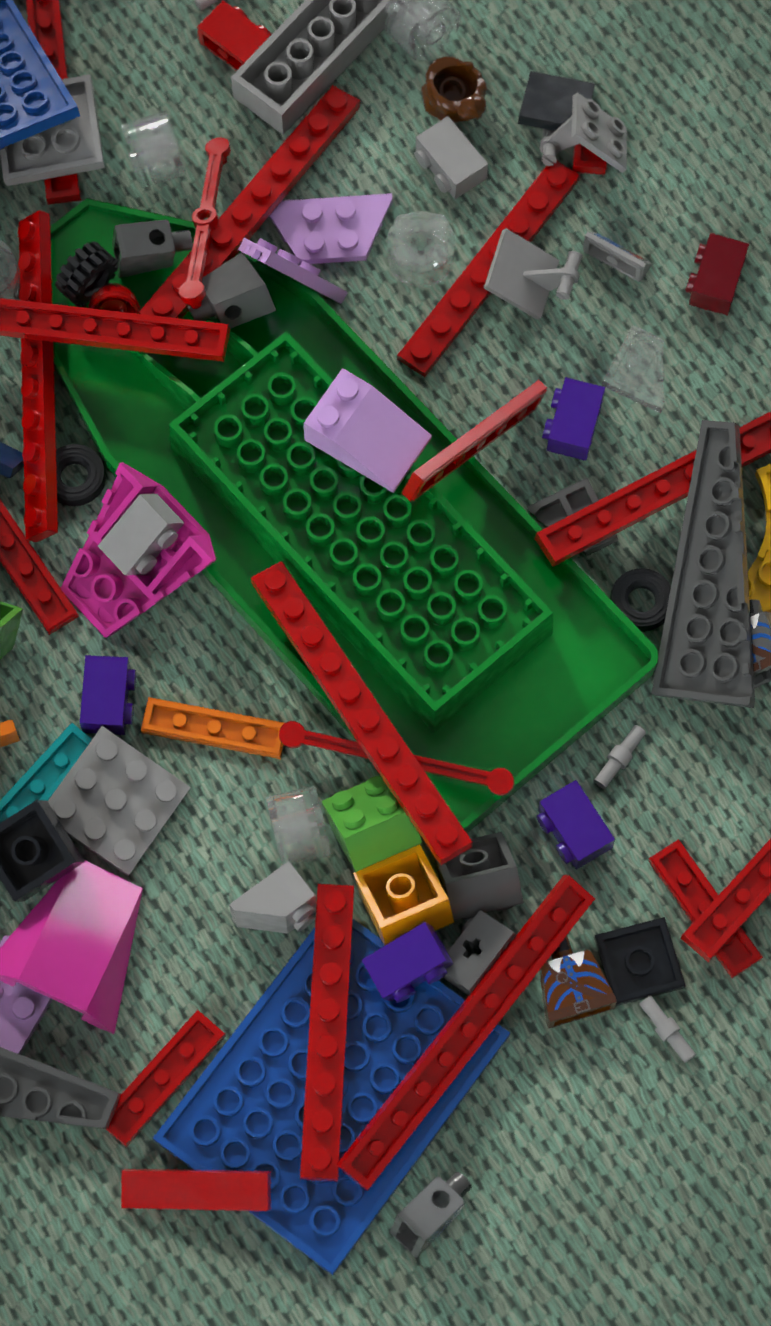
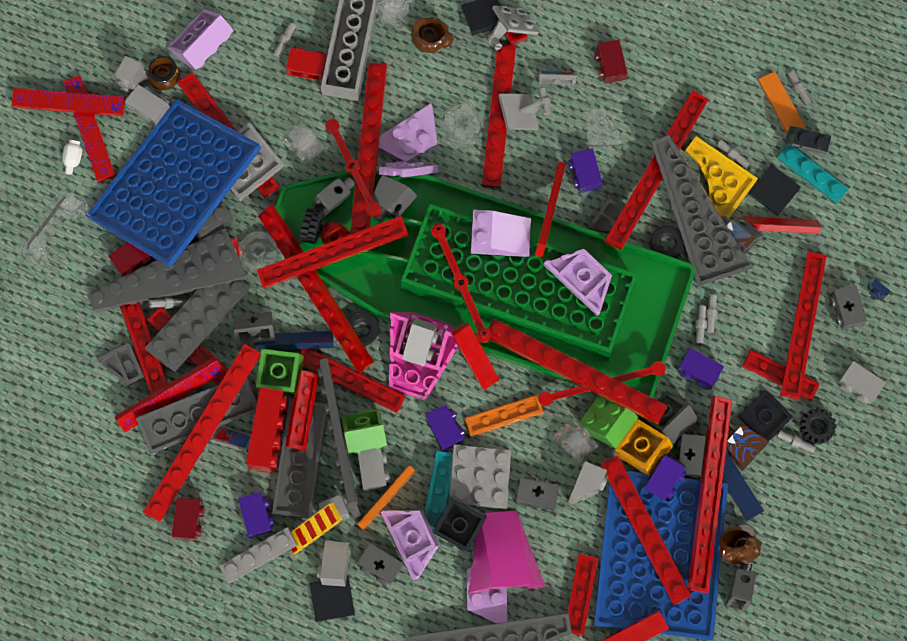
camera: 30 degrees left, 5 degrees up
light grey brick [414,116,488,199] -> none
none -> red piece [431,224,491,343]
none -> red tile [451,322,499,390]
none -> dark grey brick [516,476,559,511]
none -> lavender wing [544,249,612,316]
none -> light grey bar [706,295,718,334]
none -> reddish brown piece [719,525,762,564]
none -> dark blue tile [722,451,764,521]
none -> black tyre [799,408,837,445]

